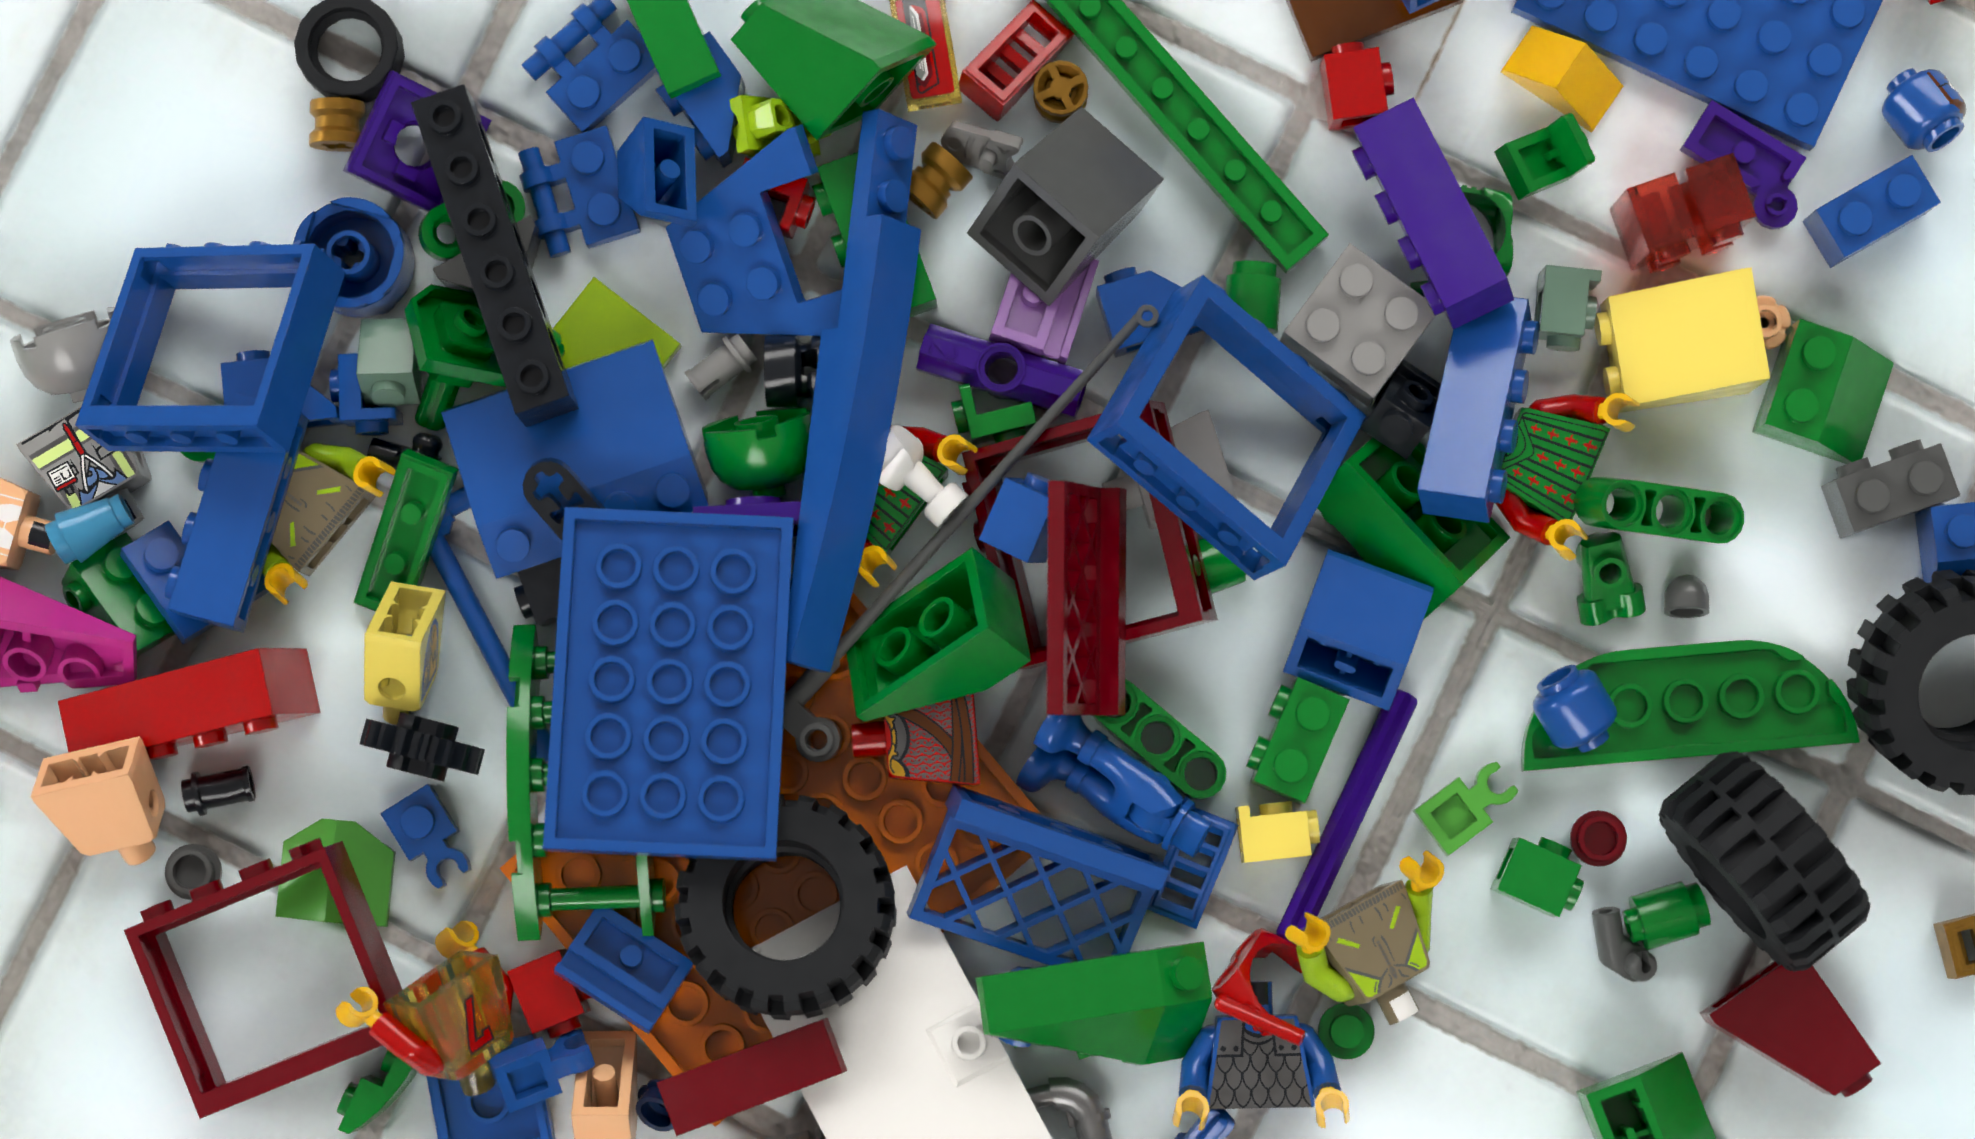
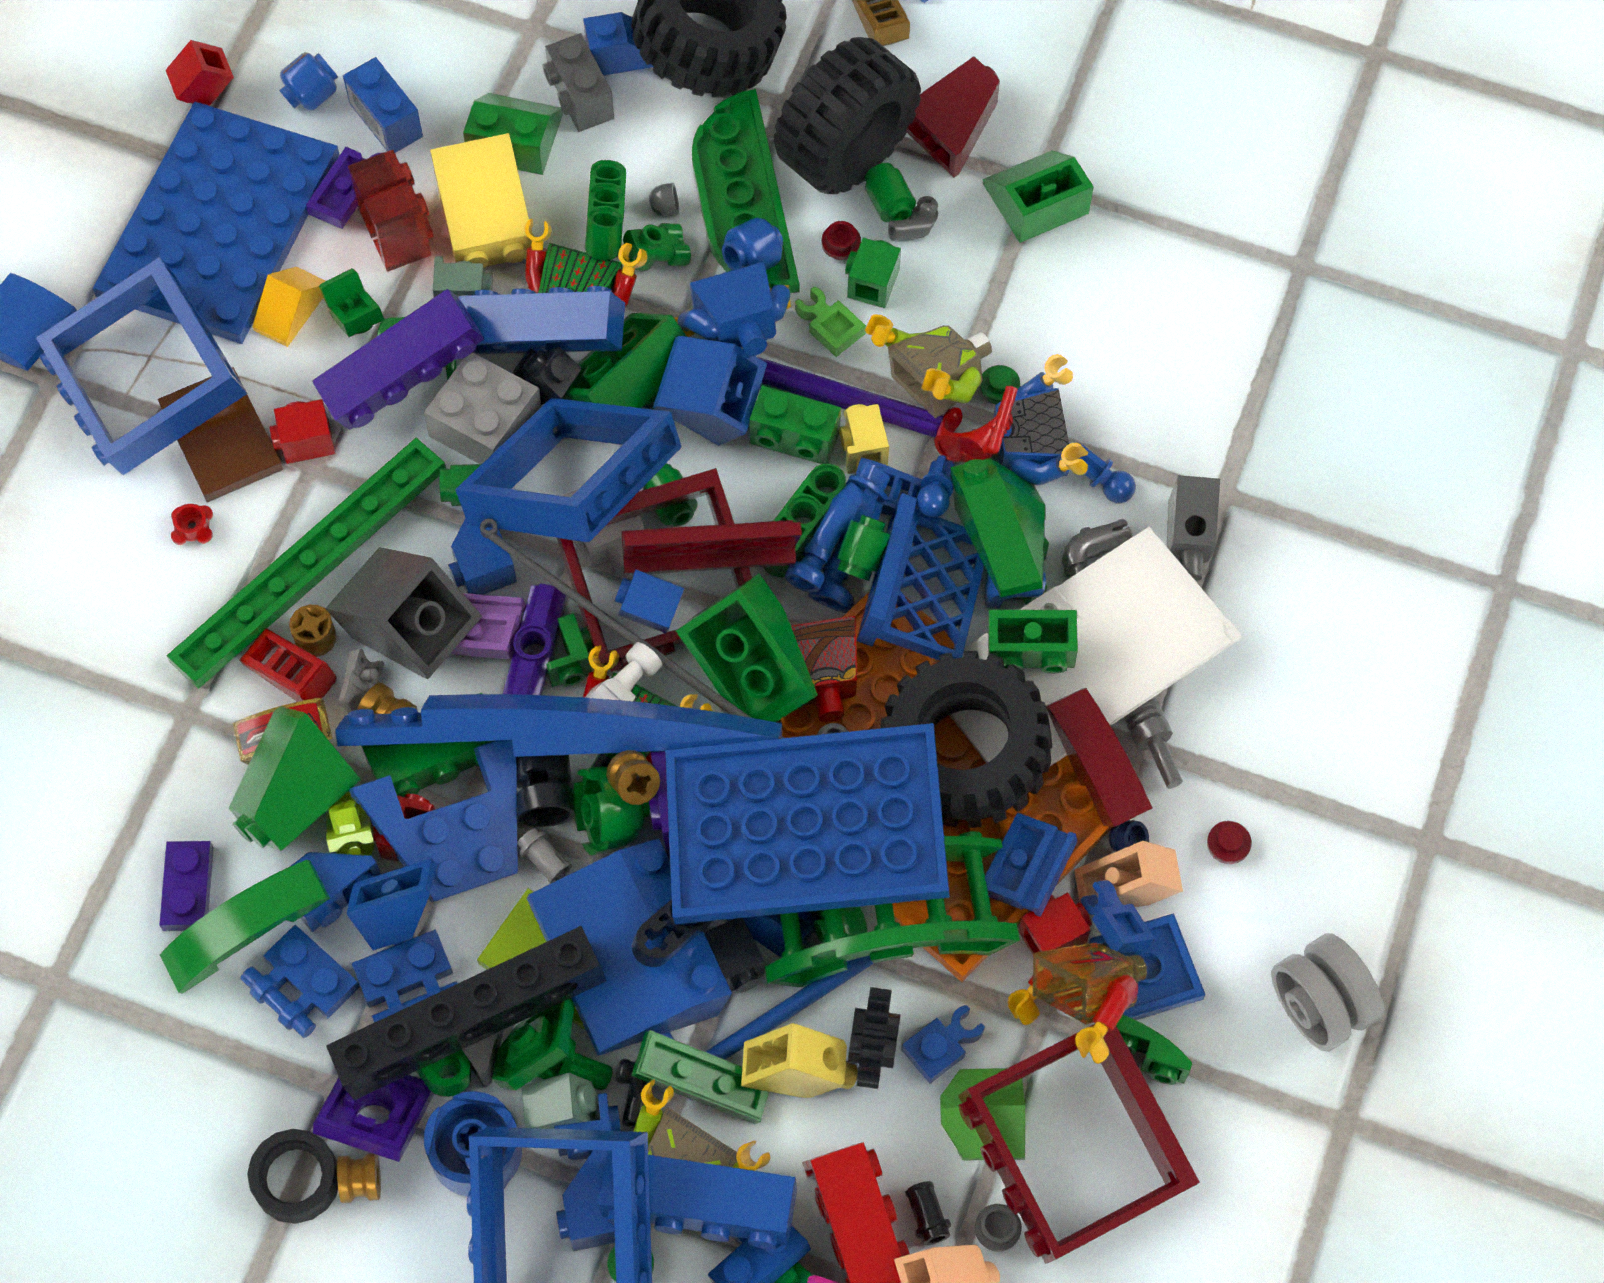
camera: 105 degrees left, 20 degrees down
none -> pearl gold wheel [606,750,660,805]
none -> blue torso [674,262,791,356]
none -> green brick [837,515,891,581]
none -> blue axle [916,455,955,518]
none -> green brick [987,610,1078,674]

